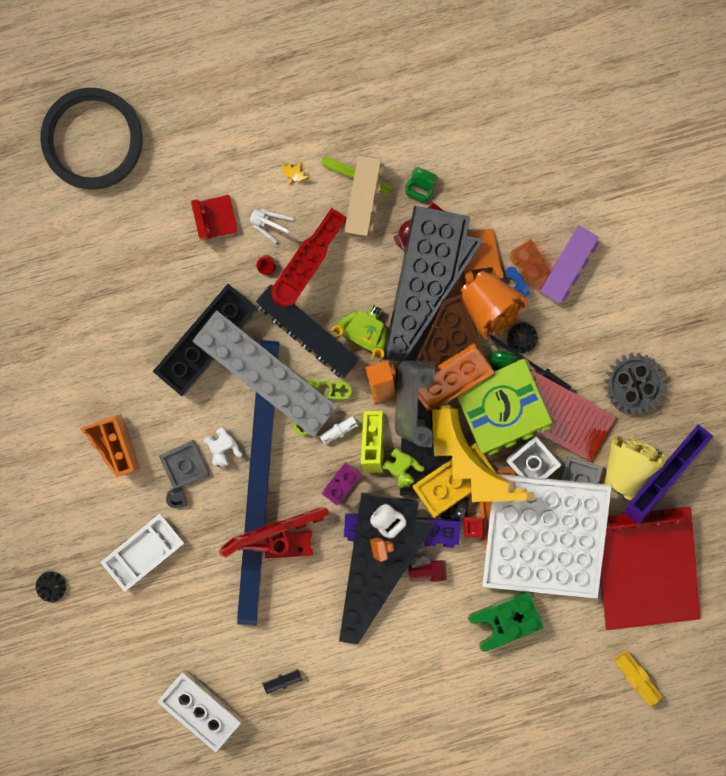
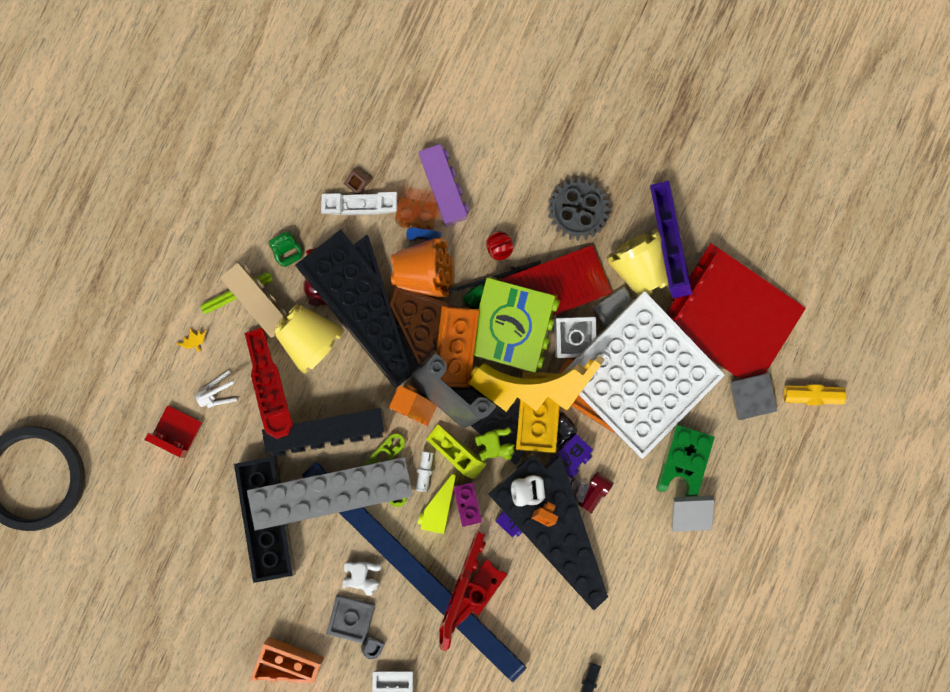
camera: 50 degrees left, 5 degrees down
red tile [256,255,276,275] -> none
lime torso [329,304,387,362] -> none
orange flag [463,229,503,285] -> none
red tile [464,517,484,537] -> none
black gear [507,323,538,353] -> none
none -> light yellow cone [273,303,344,374]
none -> white slope [321,192,398,215]
none -> reddish brown slope [344,167,373,195]
none -> neon yellow slope [418,474,456,534]
none -> red piece [486,231,513,261]
none -> light grey tile [671,495,714,532]
none -> flat silver tile [730,373,777,420]

